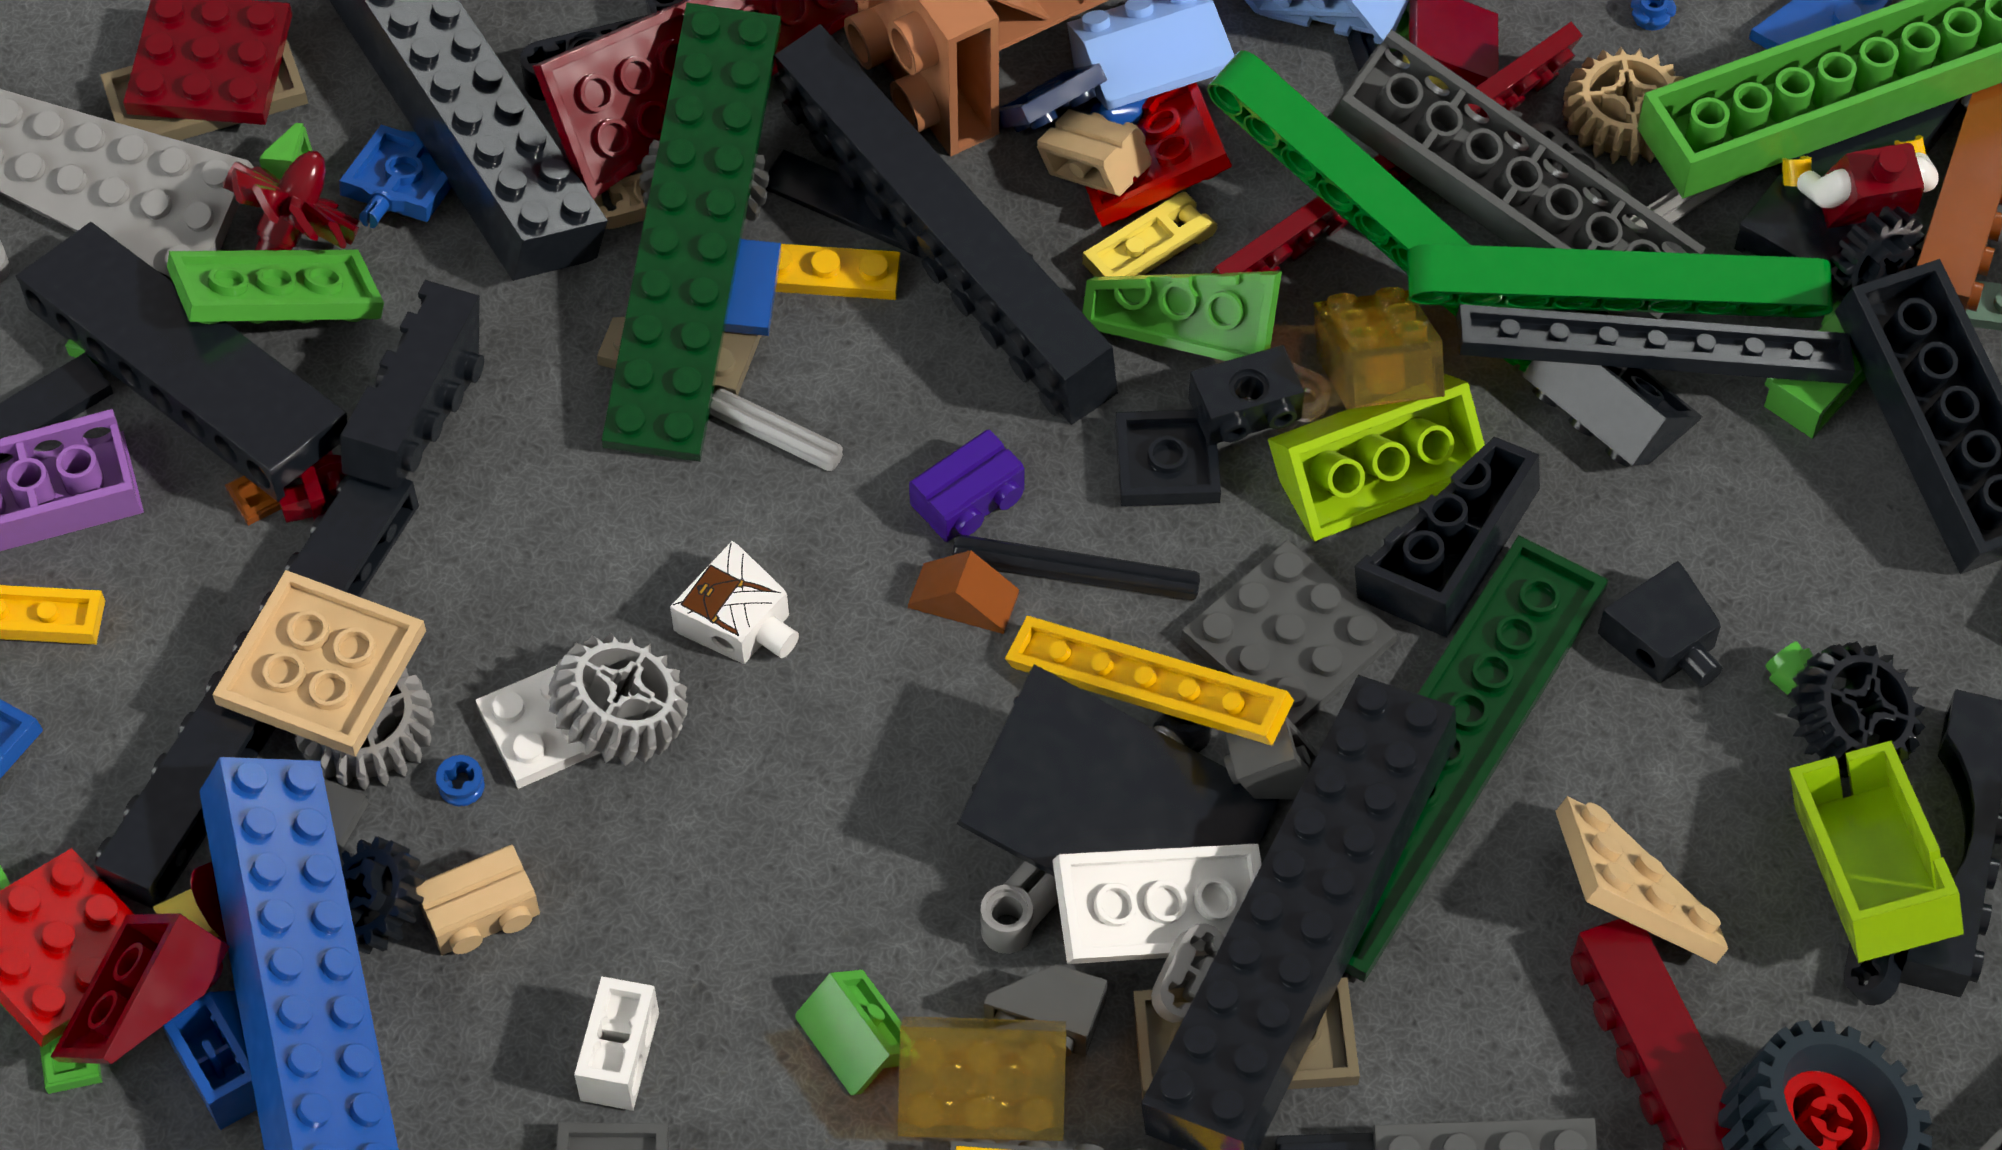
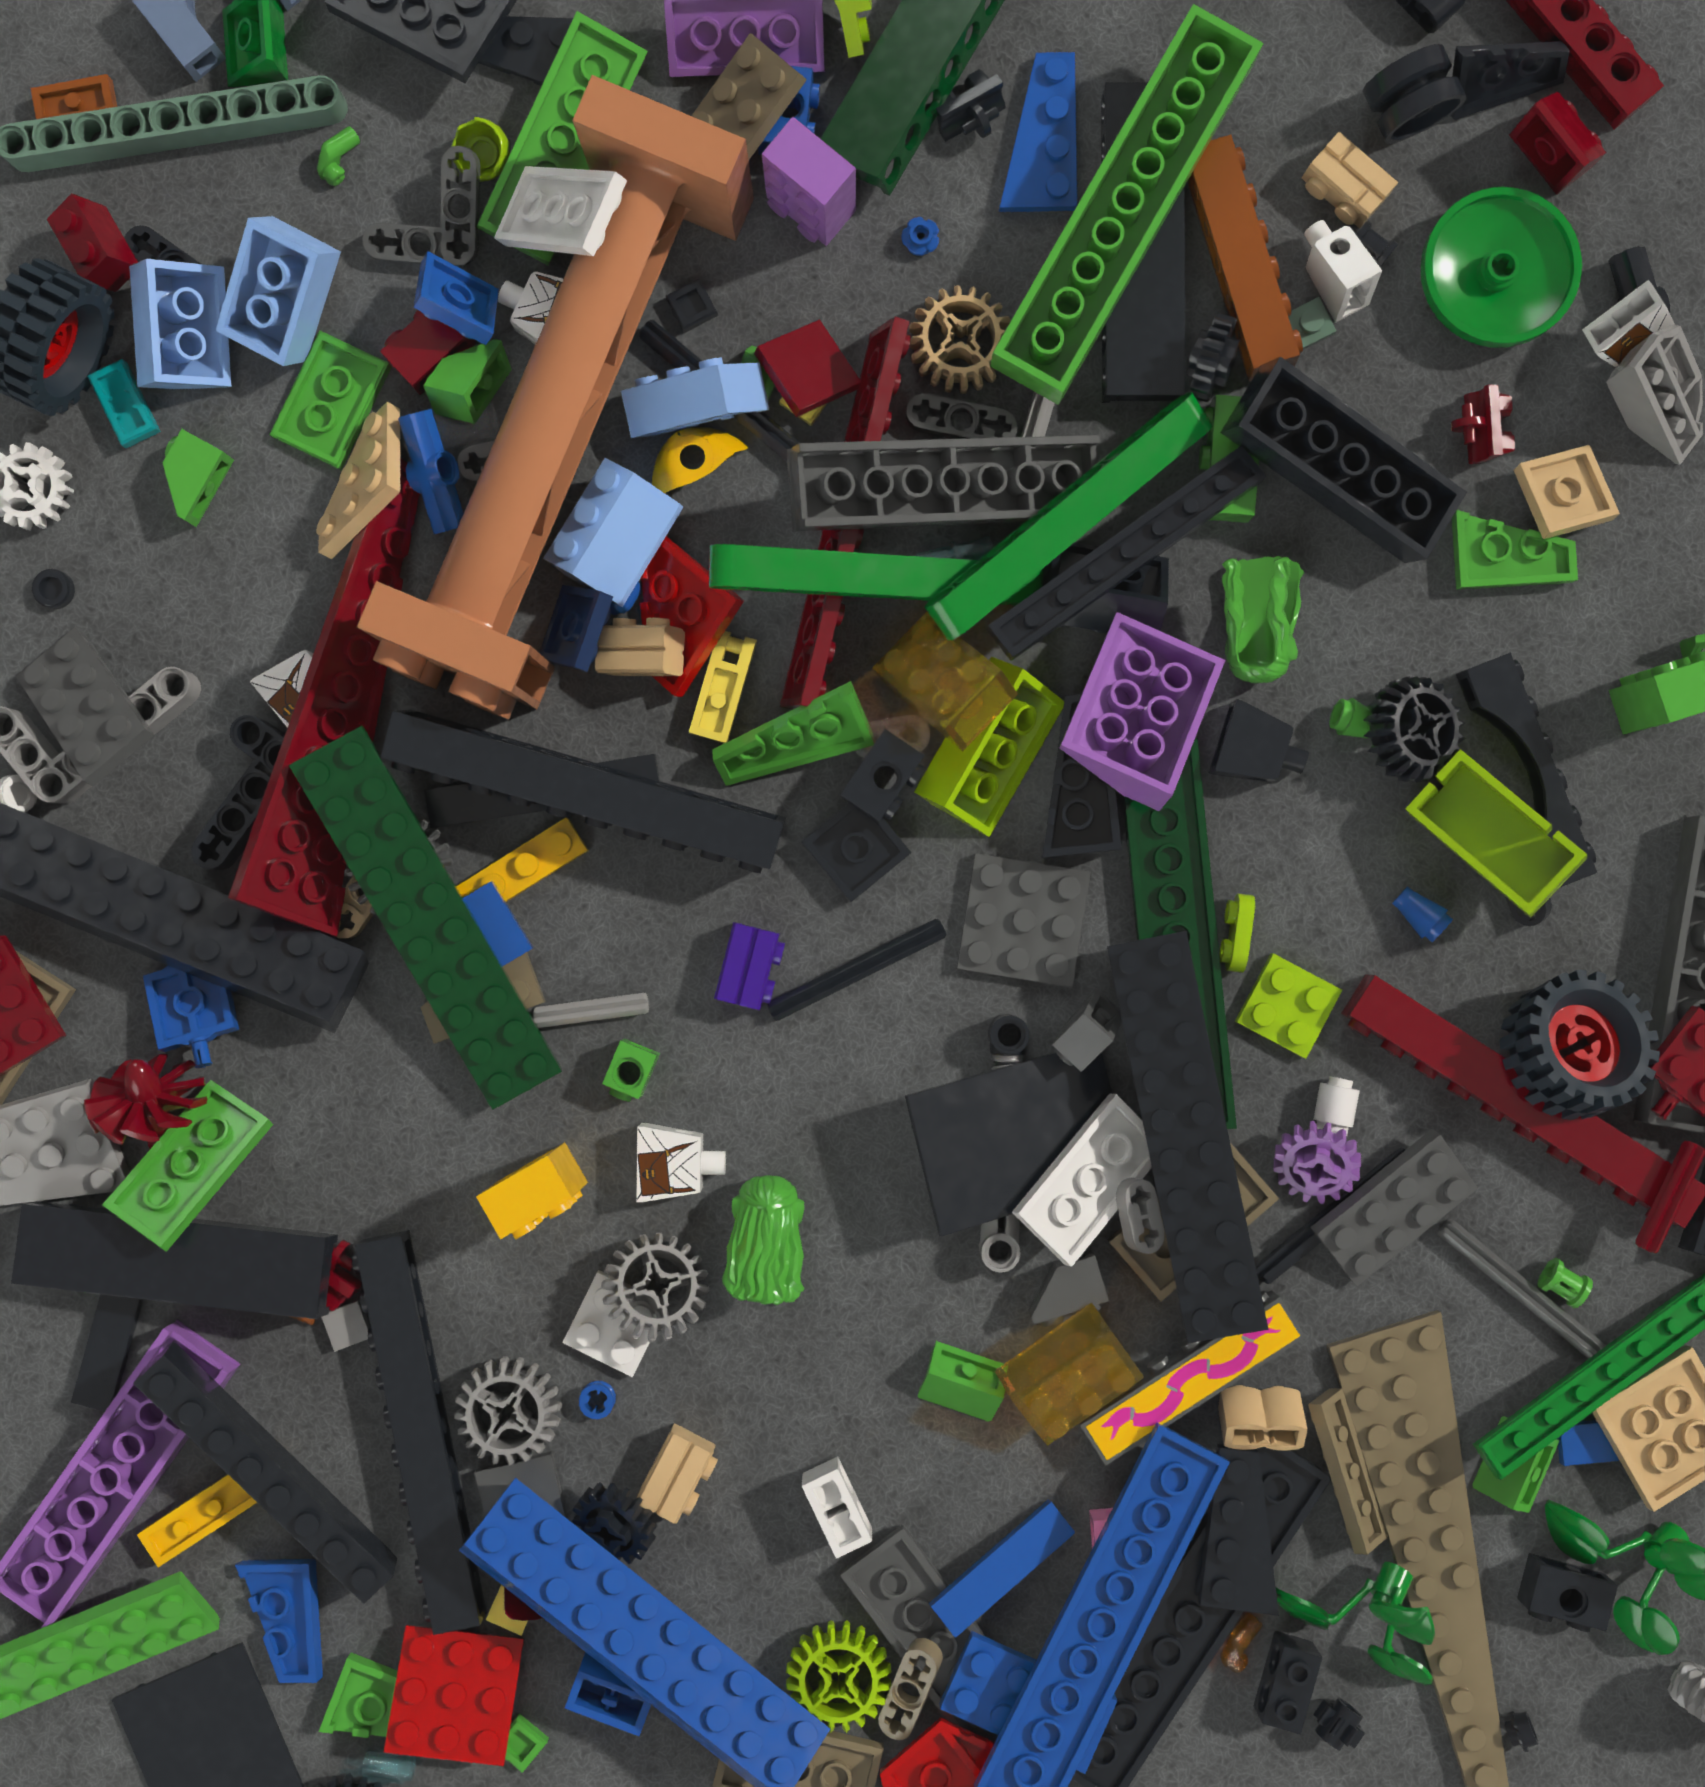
camera: 35 degrees left, 30 degrees up
dark red slope [51,913,230,1064] -> none
tan plate [213,570,426,757] -> none
bright green slope [259,123,313,179] -> none
black wedge [341,280,484,489] -> none
dark orange slope [908,550,1019,634] -> none
yellow plate [1005,615,1294,746] -> none
tan plate [1555,796,1729,964] -> none
dark red torso [1782,135,1939,228] -> none
none -> black brick [133,1341,397,1604]
none -> light grey tile [321,1299,371,1352]
none -> yellow brick [476,1142,588,1240]
none -> bright green brick [602,1038,660,1102]
none -> yellow piece [652,427,748,493]
none -> bright green hair [722,1175,804,1305]
none -> medium lavender slope [1059,612,1225,811]
none -> lime plate [1219,893,1255,973]
none -> bright green hair [1222,556,1304,684]
none -> lime plate [1235,953,1342,1059]
none -> medium lavender gear [1273,1121,1361,1204]
none -> white brick [1313,1076,1360,1136]
none -> blue cone [1392,886,1453,942]

